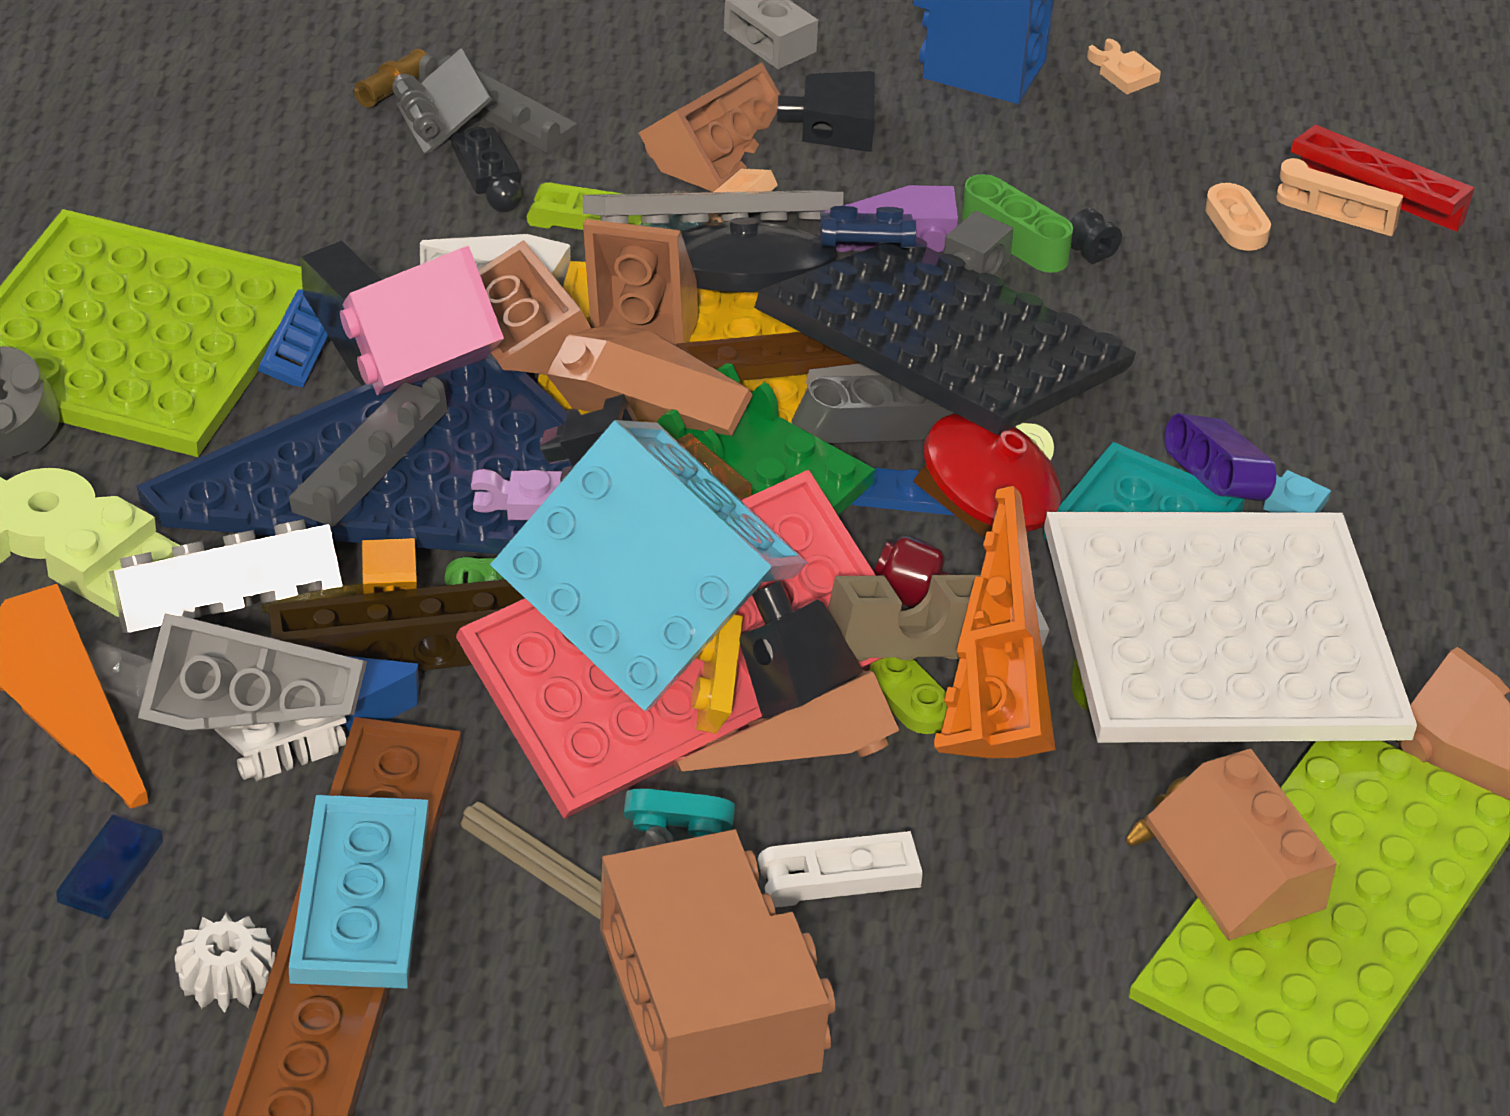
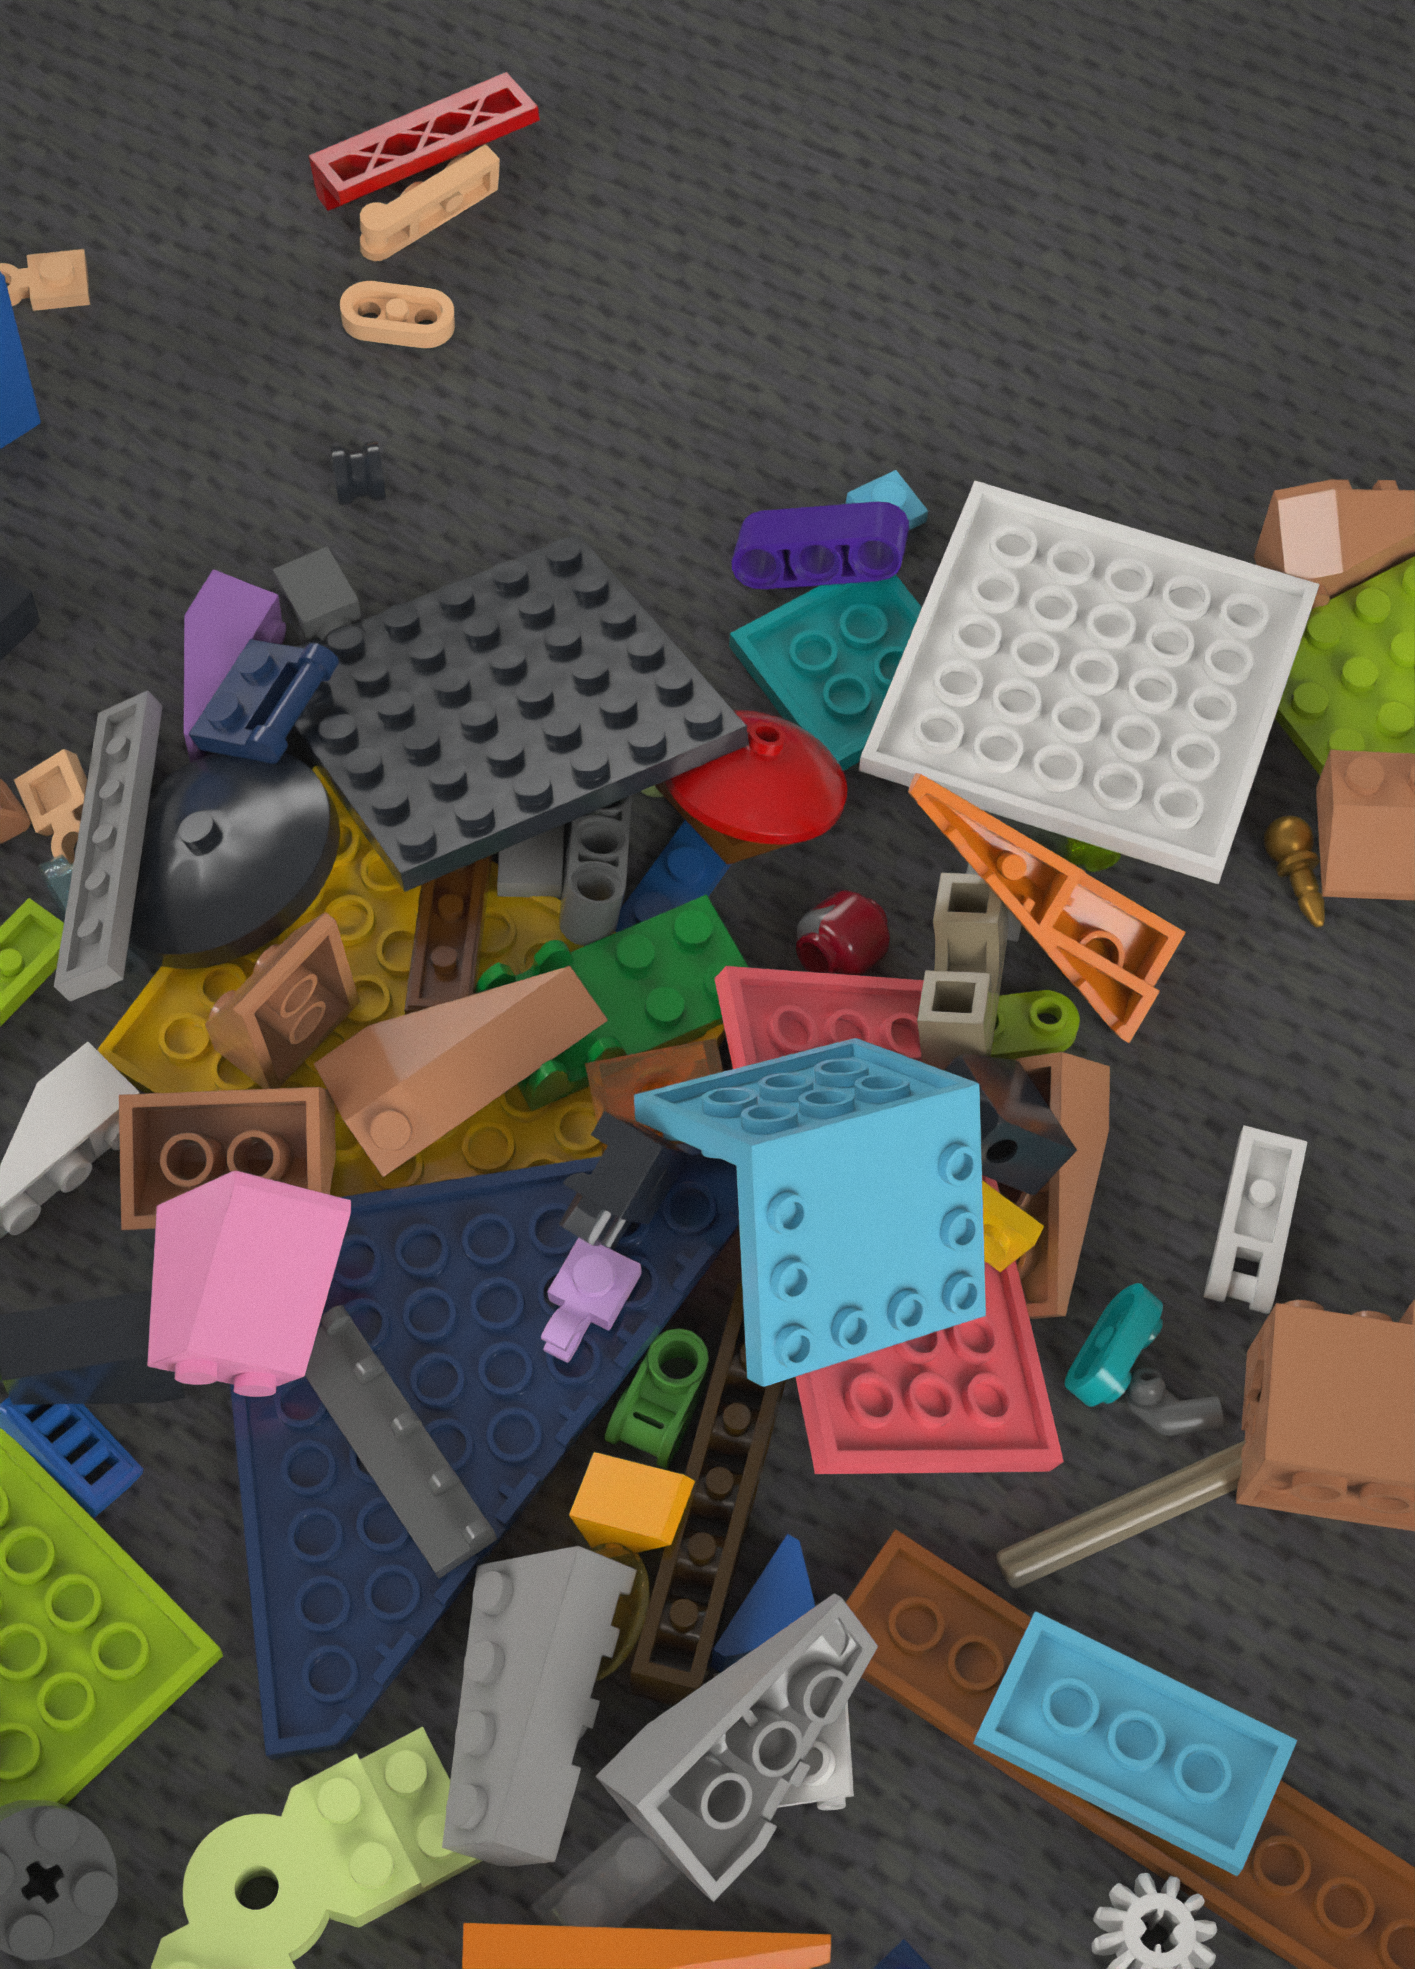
camera: 65 degrees left, 20 degrees up
bright green beam [961,174,1073,272] -> none

